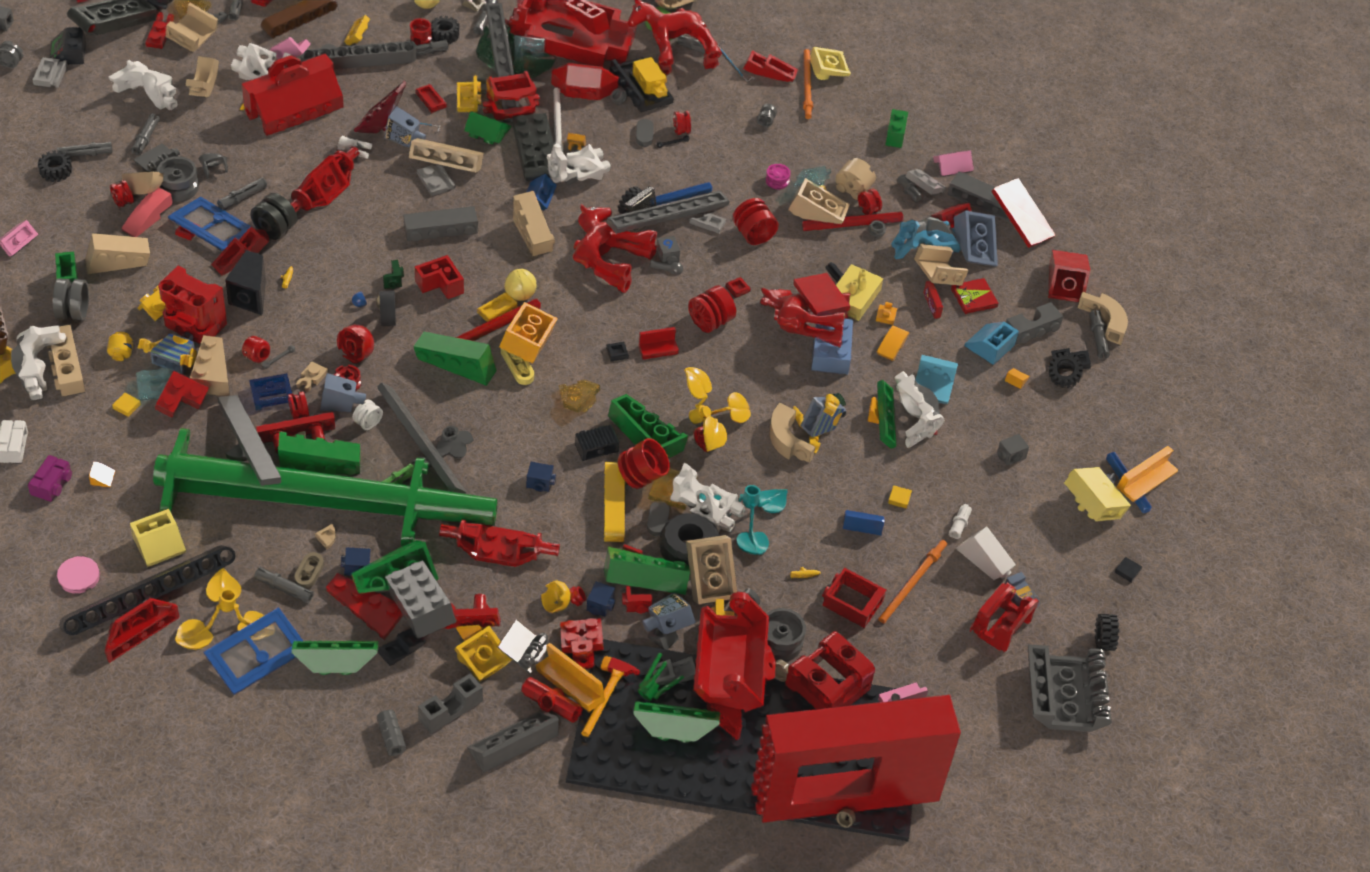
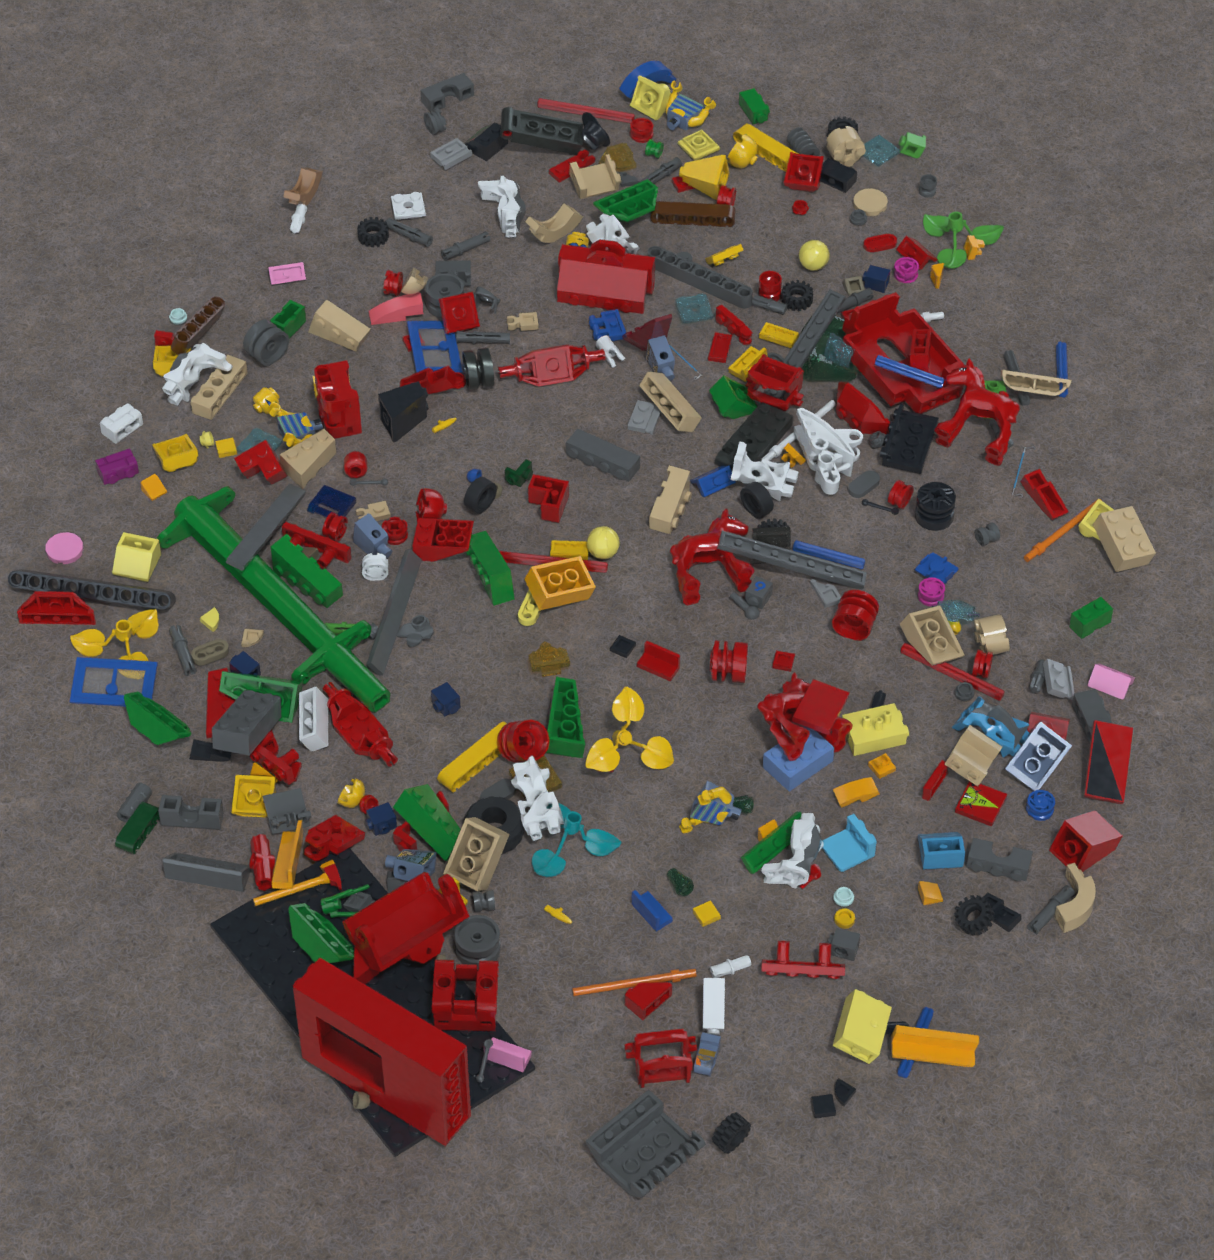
camera: 50 degrees right, 0 degrees up
bright pink panel [270,37,310,59] -> none
black brick [575,425,619,461] -> none
yellow hinge [632,57,667,98] -> none
tan arch [769,403,815,463] -> none
red window [822,567,886,628] -> none
none -> dark green beam [115,801,160,855]
none -> yellow slope [152,434,199,472]
none -> light yellow plate [200,431,214,449]
none -> light yellow tile [200,607,219,632]
none -> white brick [299,687,328,751]
none -> white piece [391,192,426,220]
none -> red slope [413,518,474,562]
none -> red tile [439,292,480,334]
none -> tan plate [507,312,538,331]
none -> yellow head [566,232,589,248]
none -> blue plate [589,309,626,341]
none -> green wedge [593,179,658,222]
none -> red slope [625,982,672,1020]
none -> clear green cone [667,868,694,896]
none -> clear light blue piece [675,294,714,323]
none -> red hinge [715,305,752,345]
none -> black tyre [740,481,774,519]
none -> yellow plate [759,322,799,348]
none -> red plate [761,941,845,979]
none -> white piece [794,408,863,495]
none -> light aqua plate [834,887,854,907]
none -> yellow tile [834,908,855,929]
none -> black tile [835,1078,856,1106]
none -> blue axle [875,355,944,388]
none -> black wheel [915,482,956,531]
none -> blue piece [915,552,959,584]
none -> blue wheel [1026,790,1055,821]
none -> tan brick [1093,506,1156,572]

